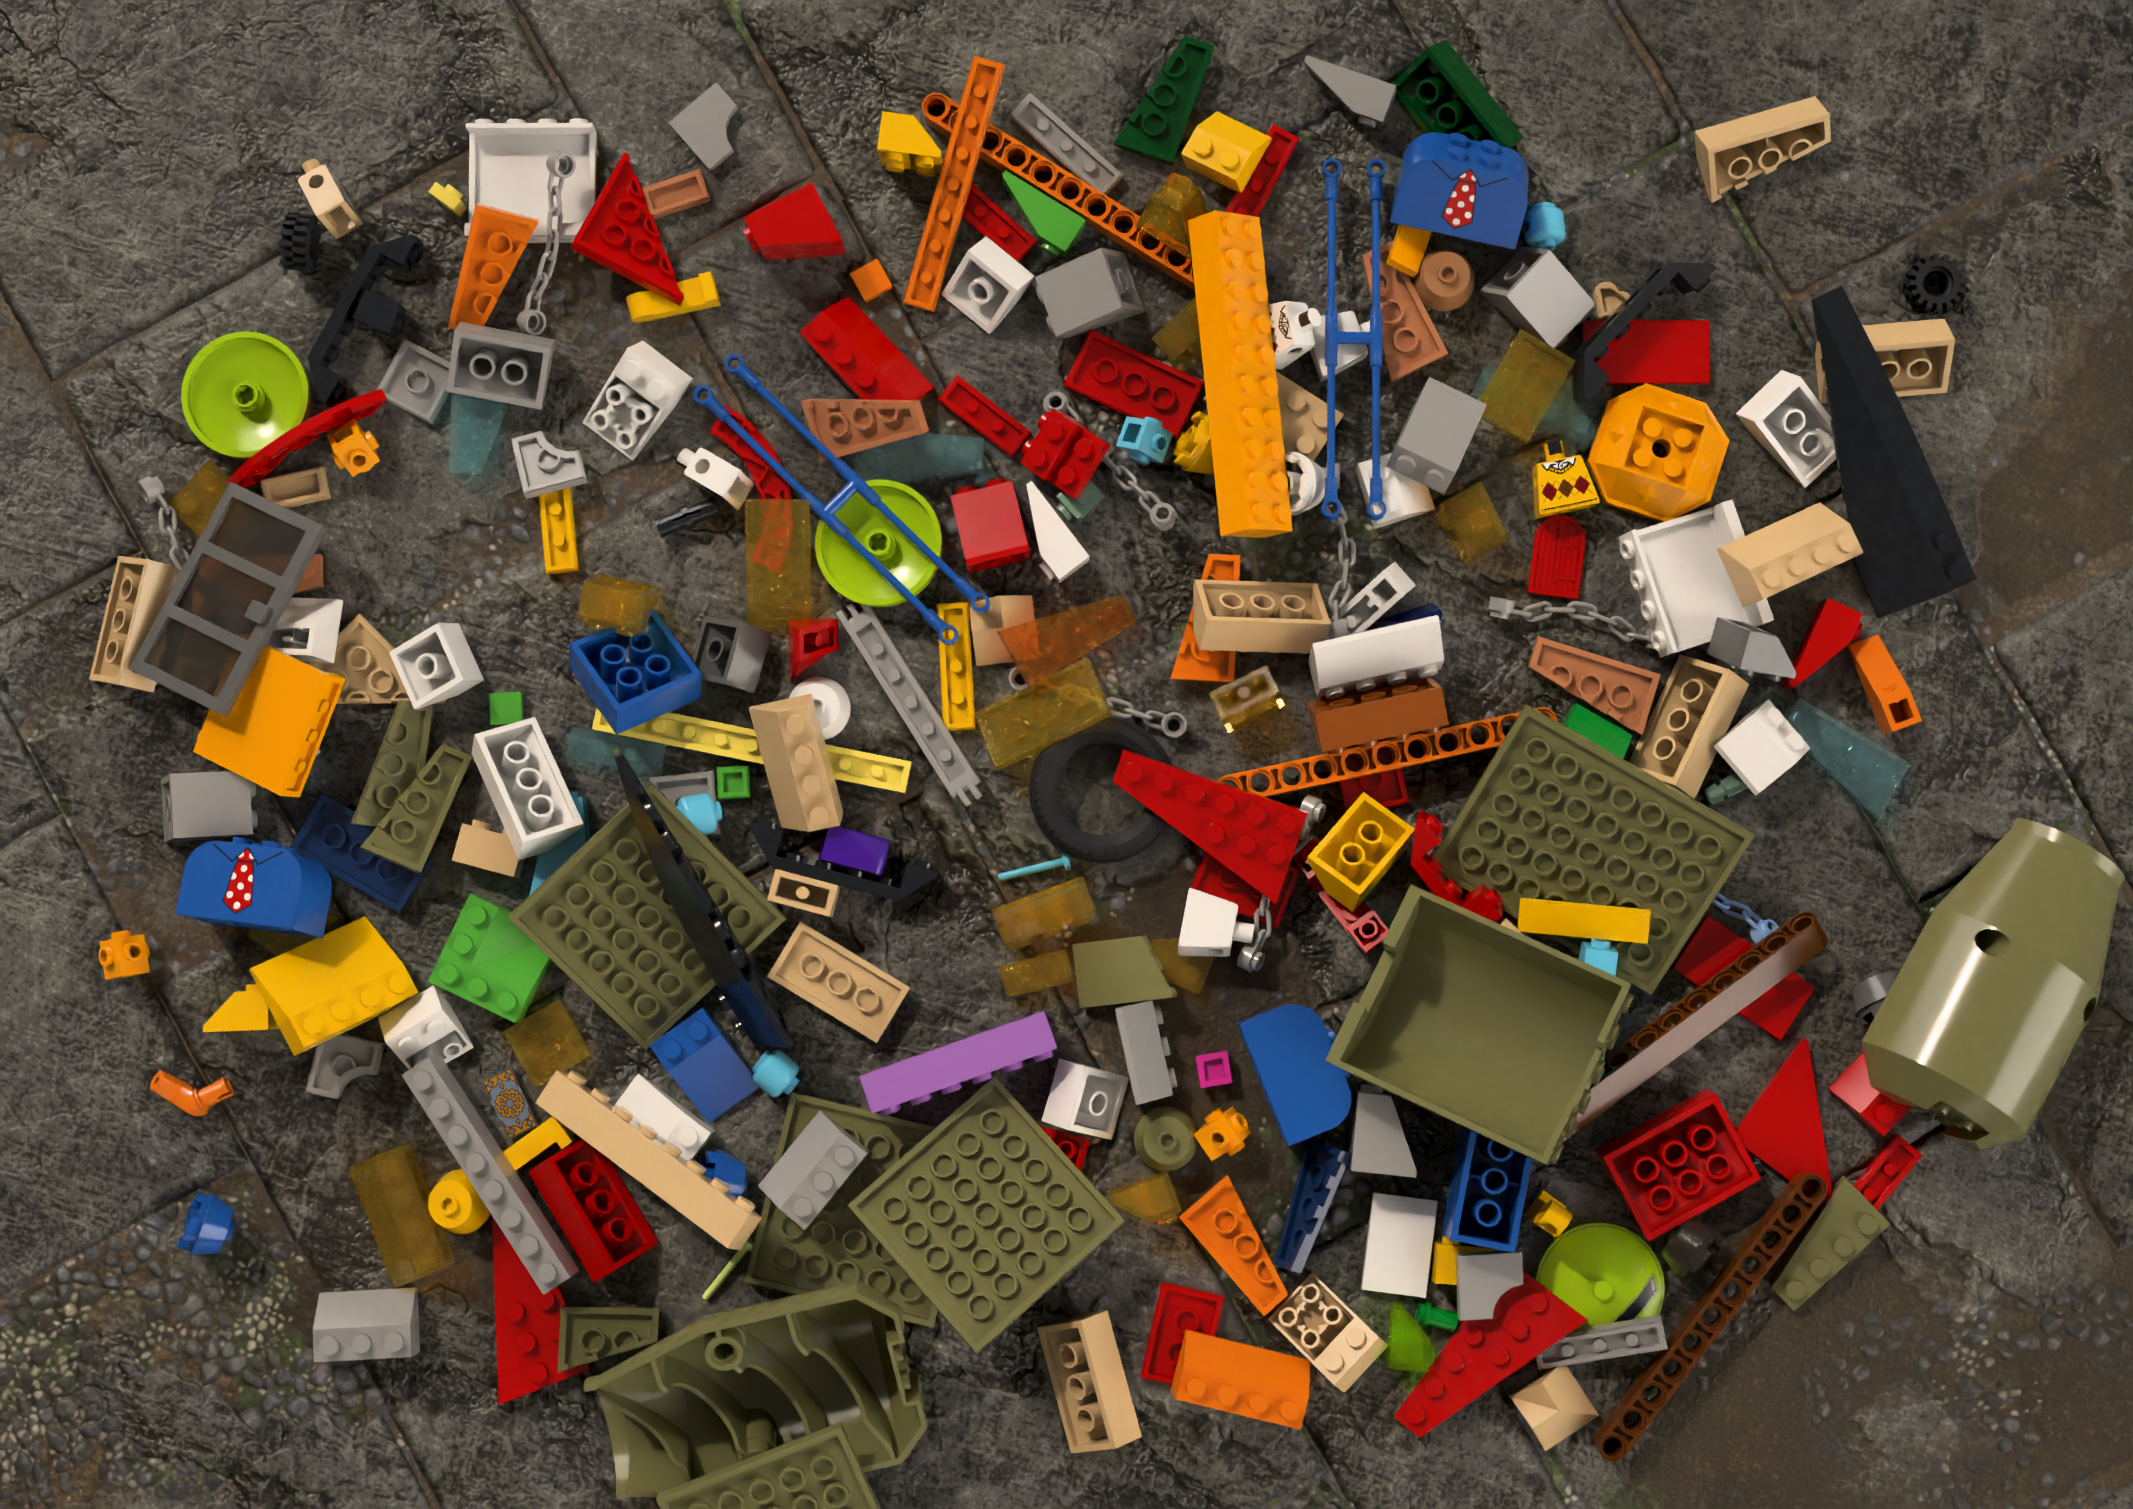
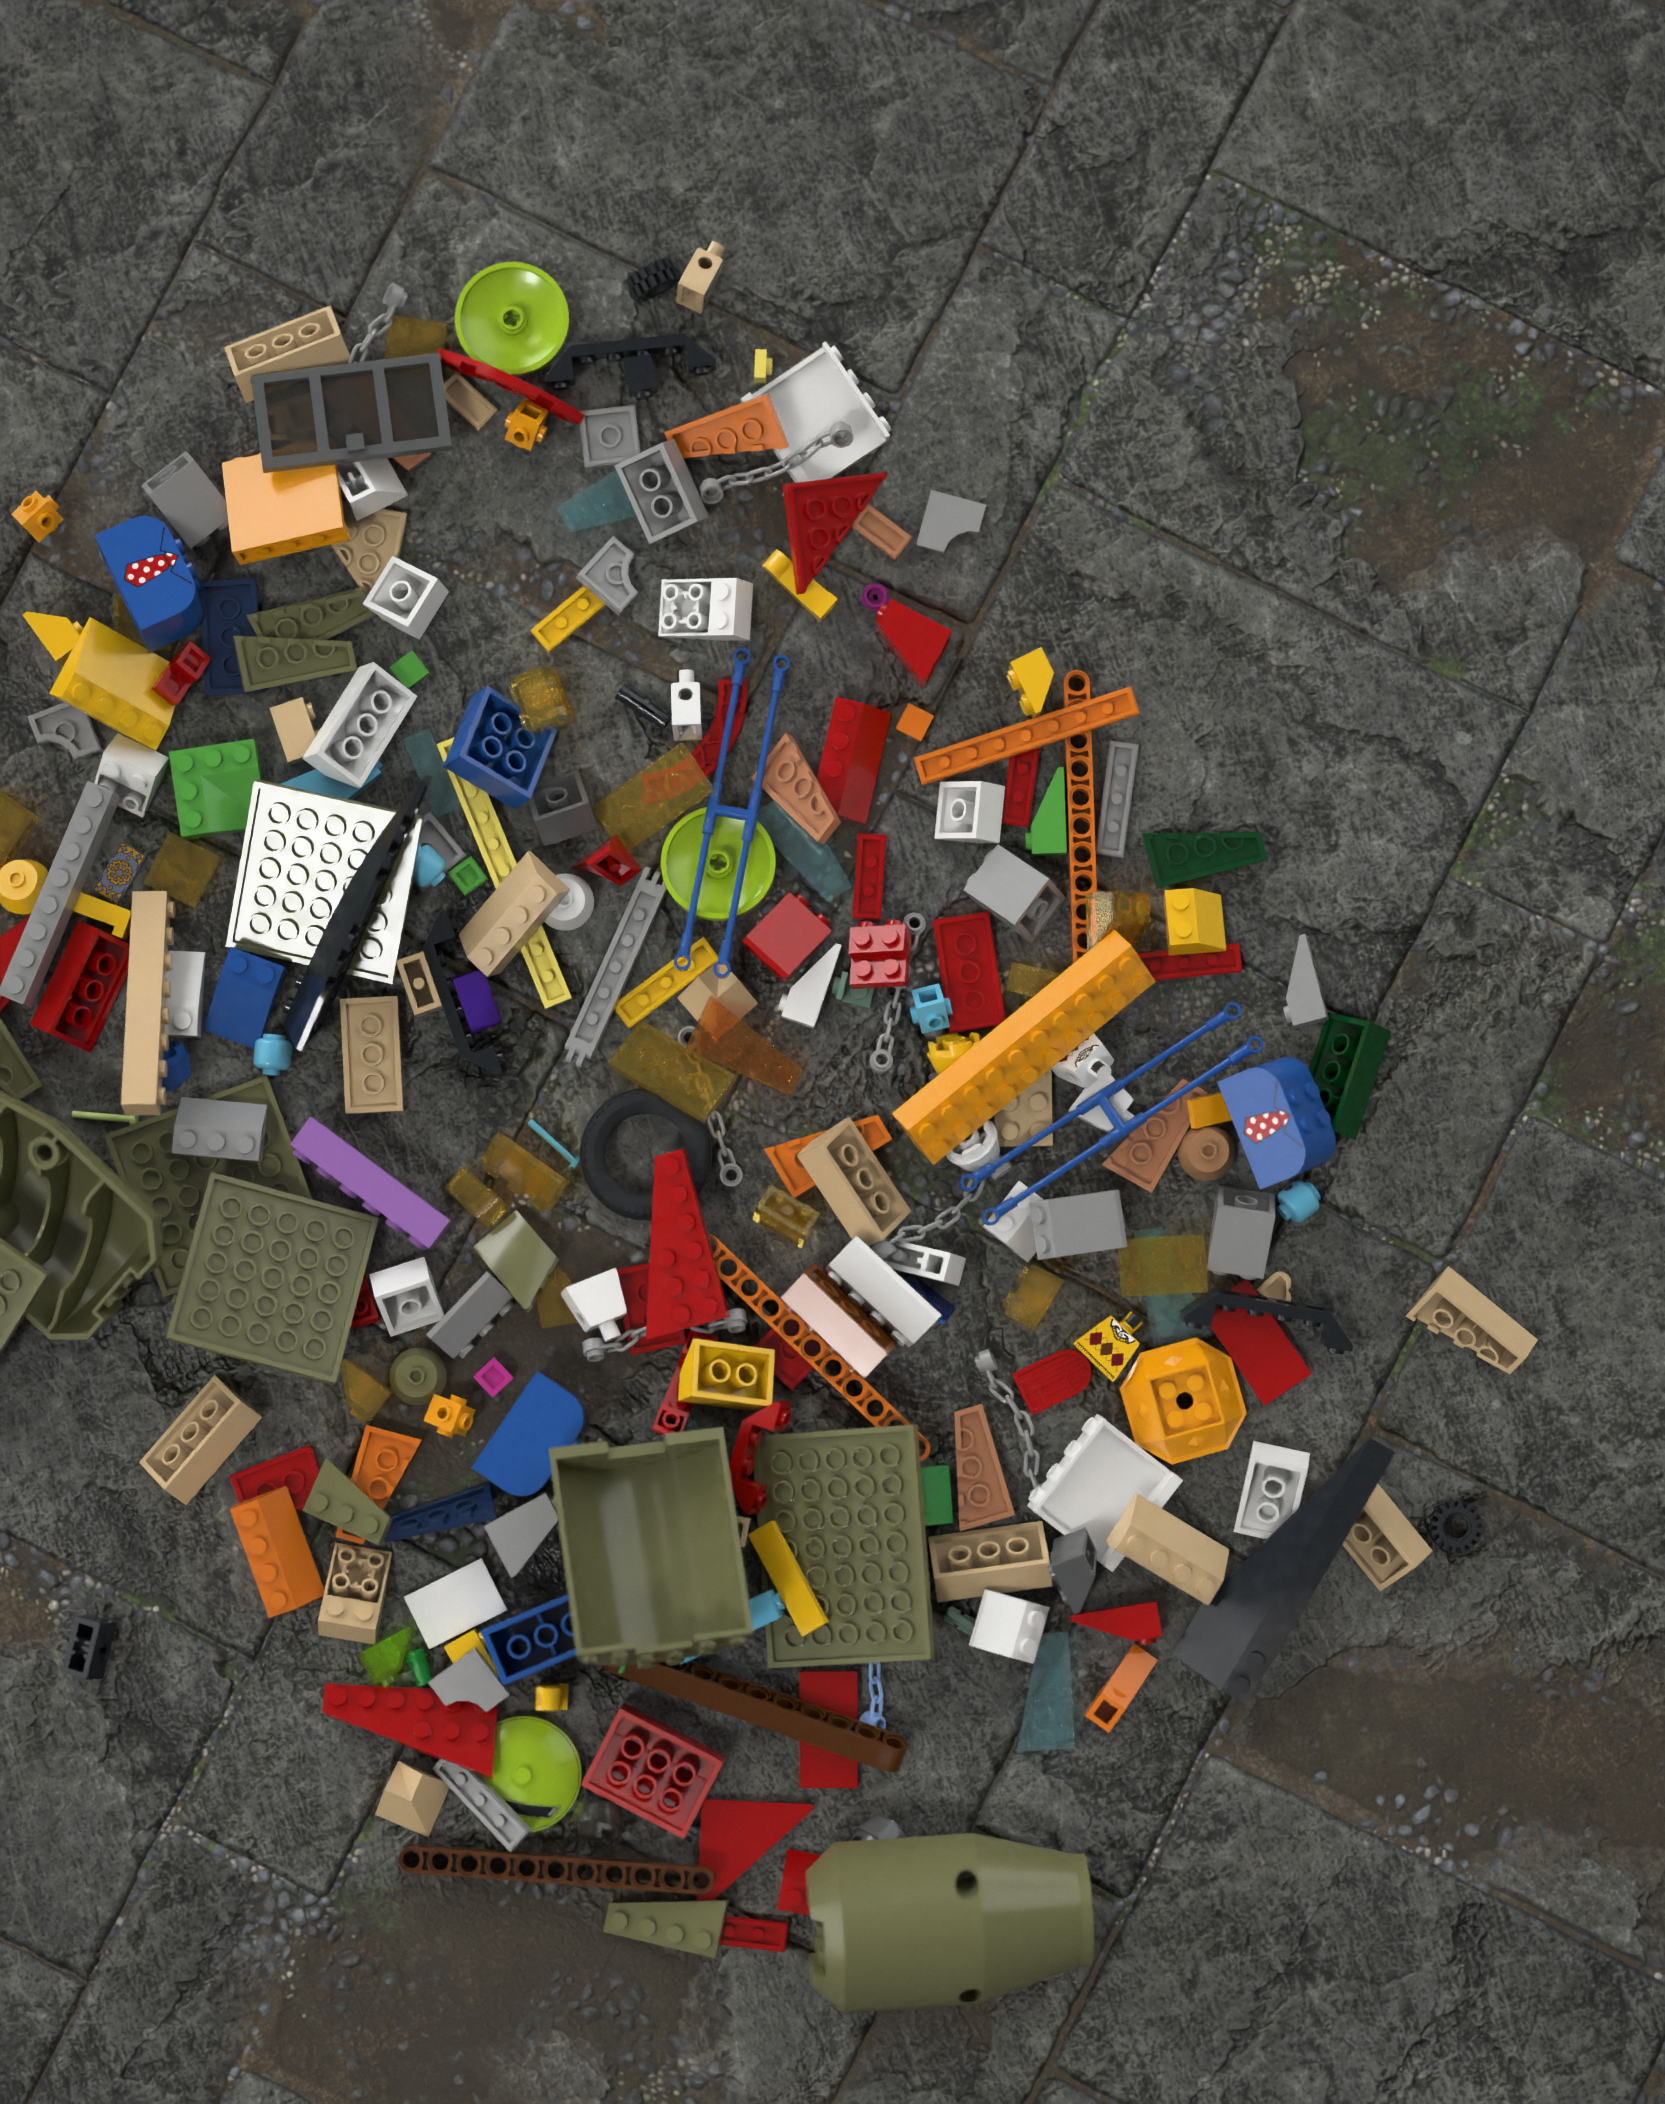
camera: 55 degrees right, 0 degrees up
none -> red slope [151,641,212,706]
none -> olive wing [303,1458,393,1546]
none -> magenta plate [861,584,889,612]

